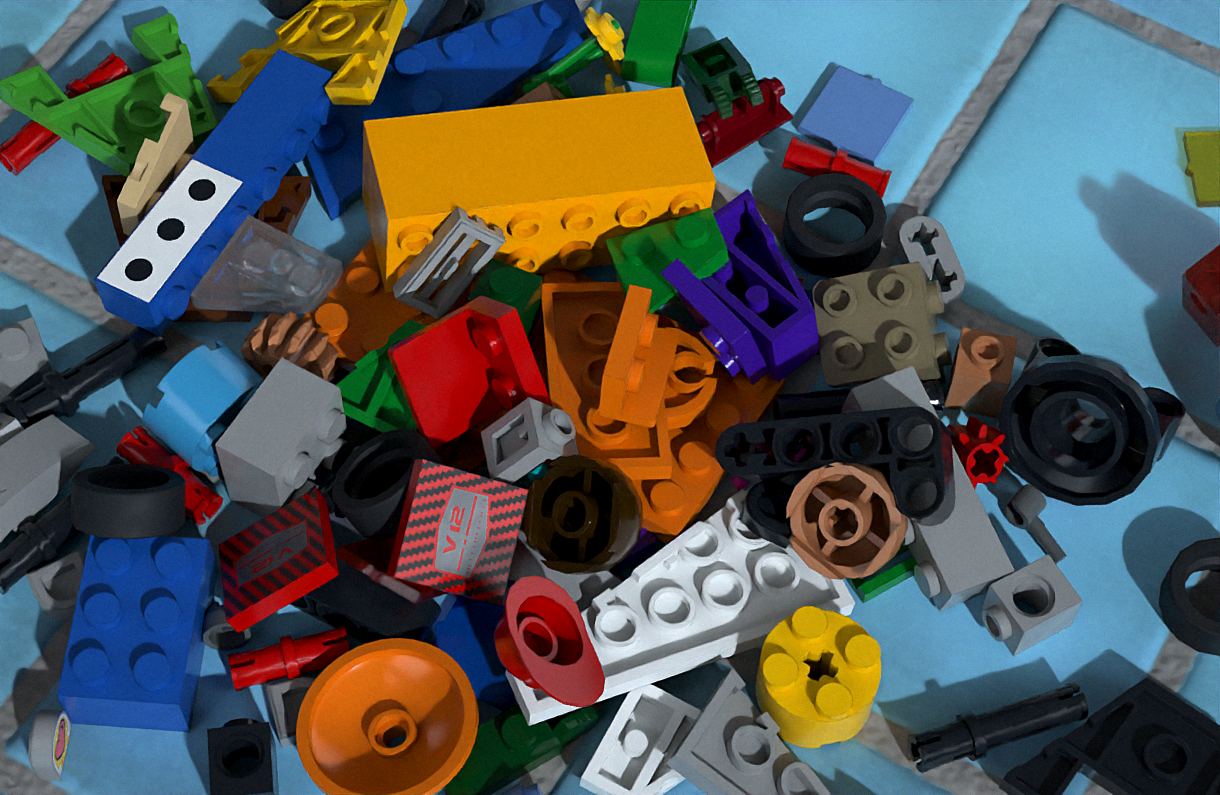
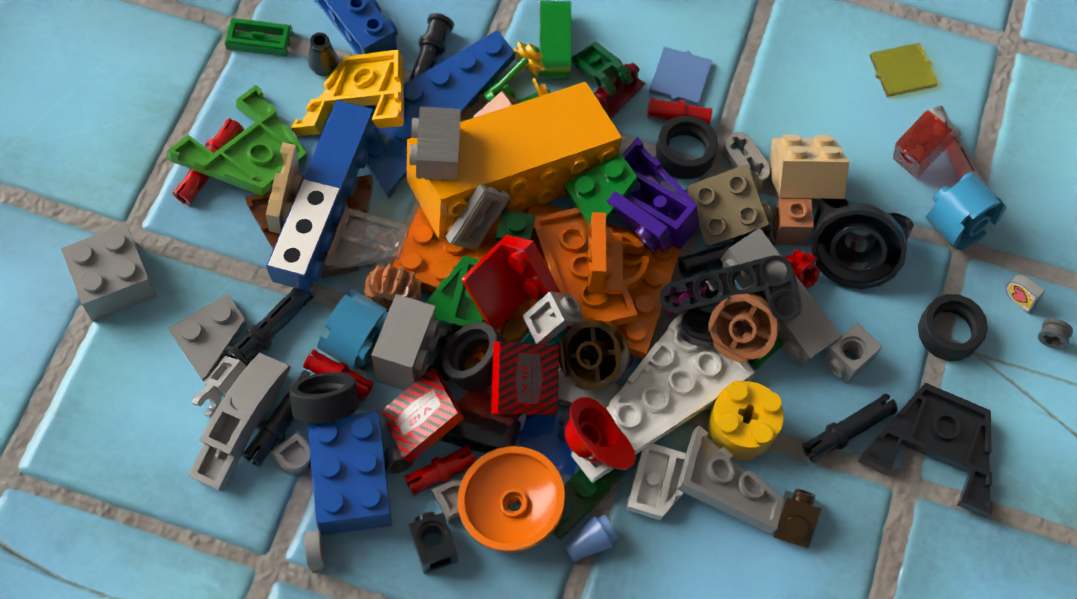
camera: 15 degrees left, 5 degrees up
dark grey hand [1005,484,1067,564] -> none
none -> light grey brick [409,106,461,181]
none -> tan brick [769,134,849,199]

